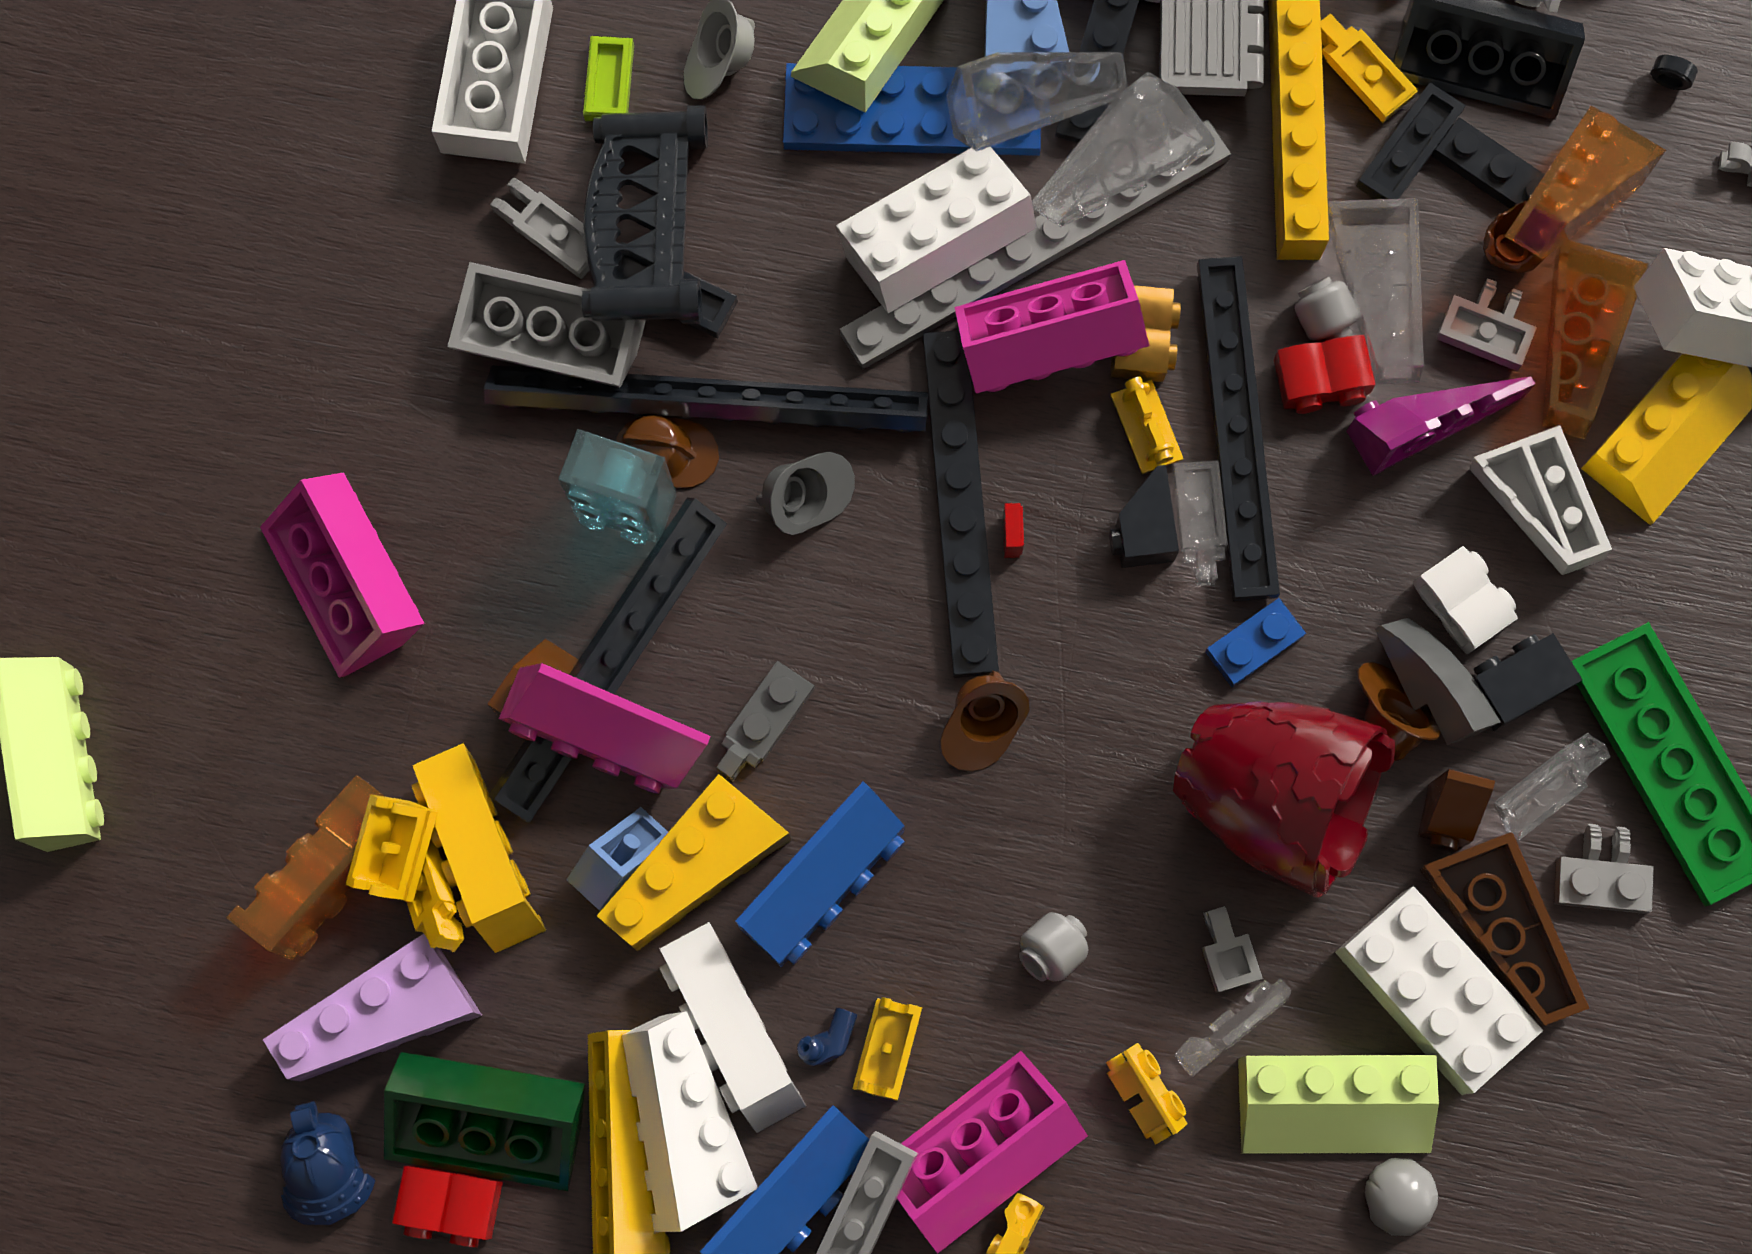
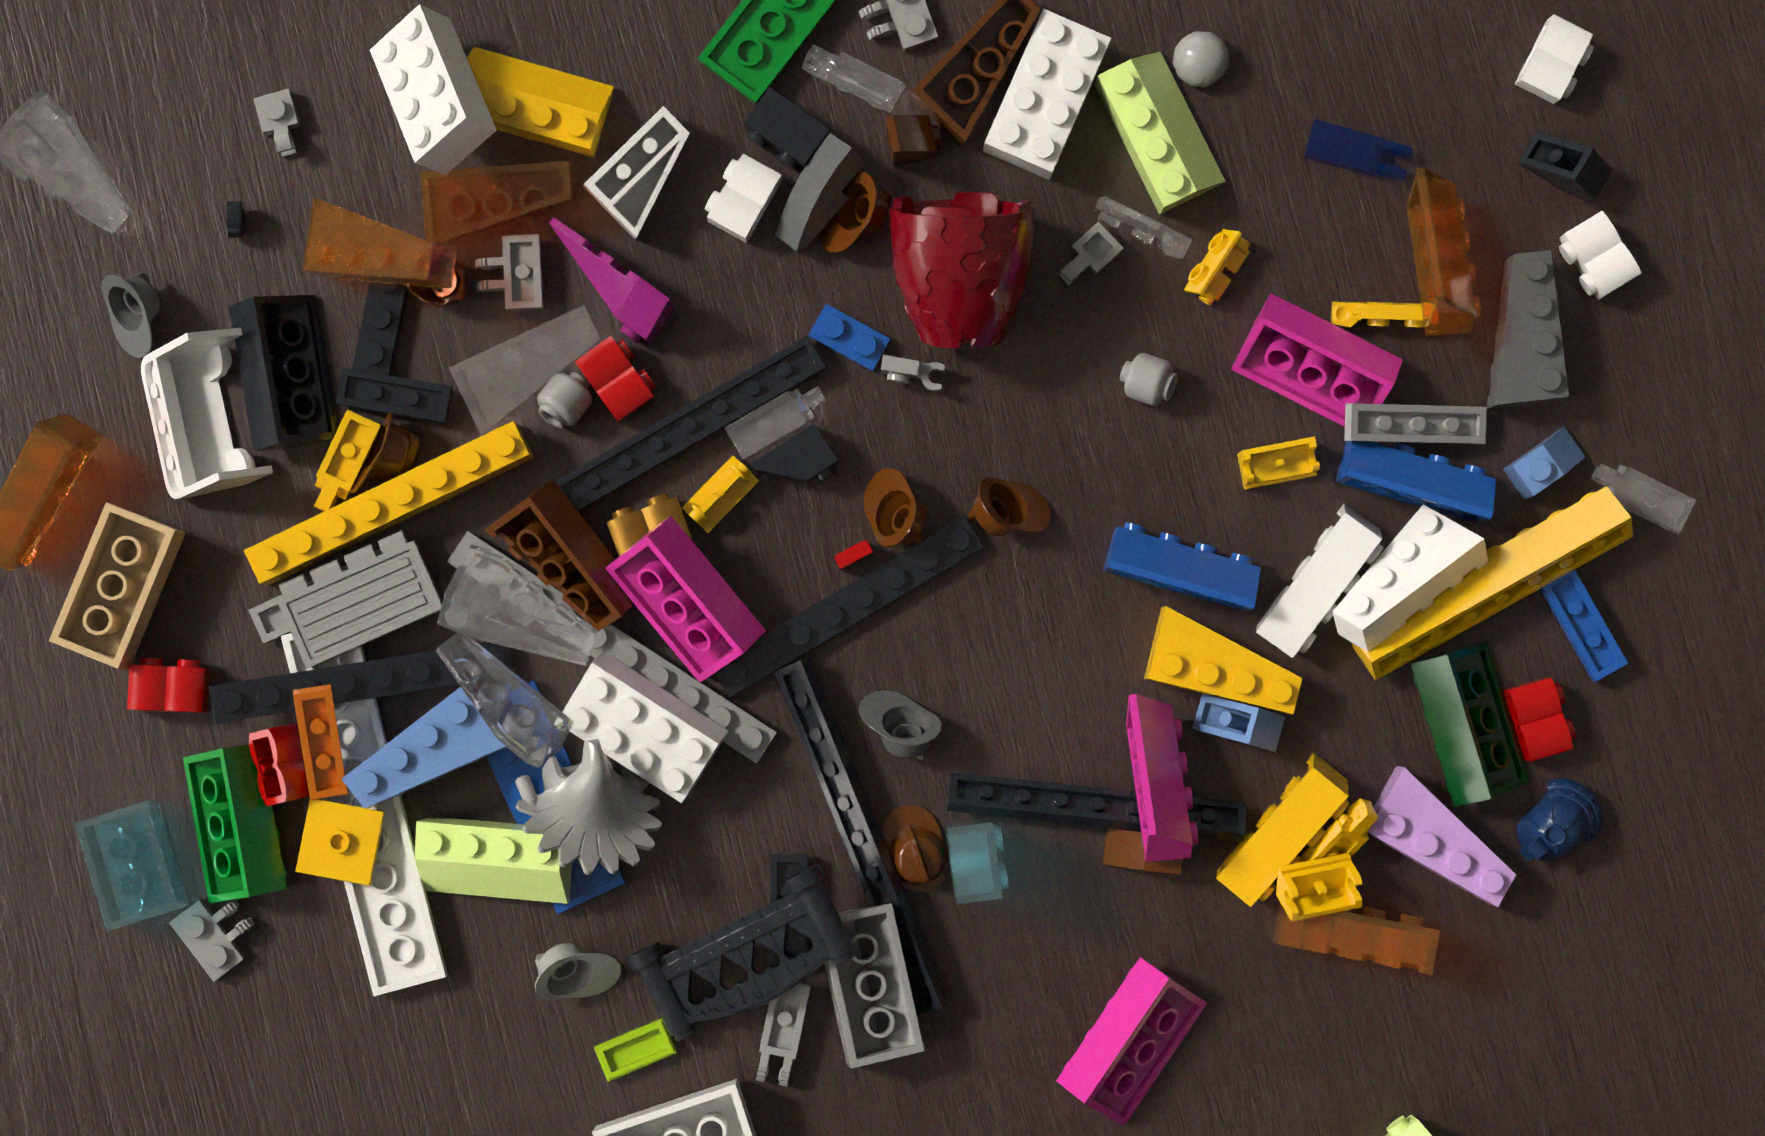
camera: 120 degrees left, 10 degrees up
dark grey hinge [716,661,815,782] -> none
dark blue arm [797,1007,857,1066] -> none
none -> reddish brown piece [352,412,419,493]
none -> reddish brown wedge [485,478,635,632]
none -> light grey piece [515,739,662,875]
none -> reddish brown piece [864,468,928,547]
none -> light grey plate [881,355,945,392]

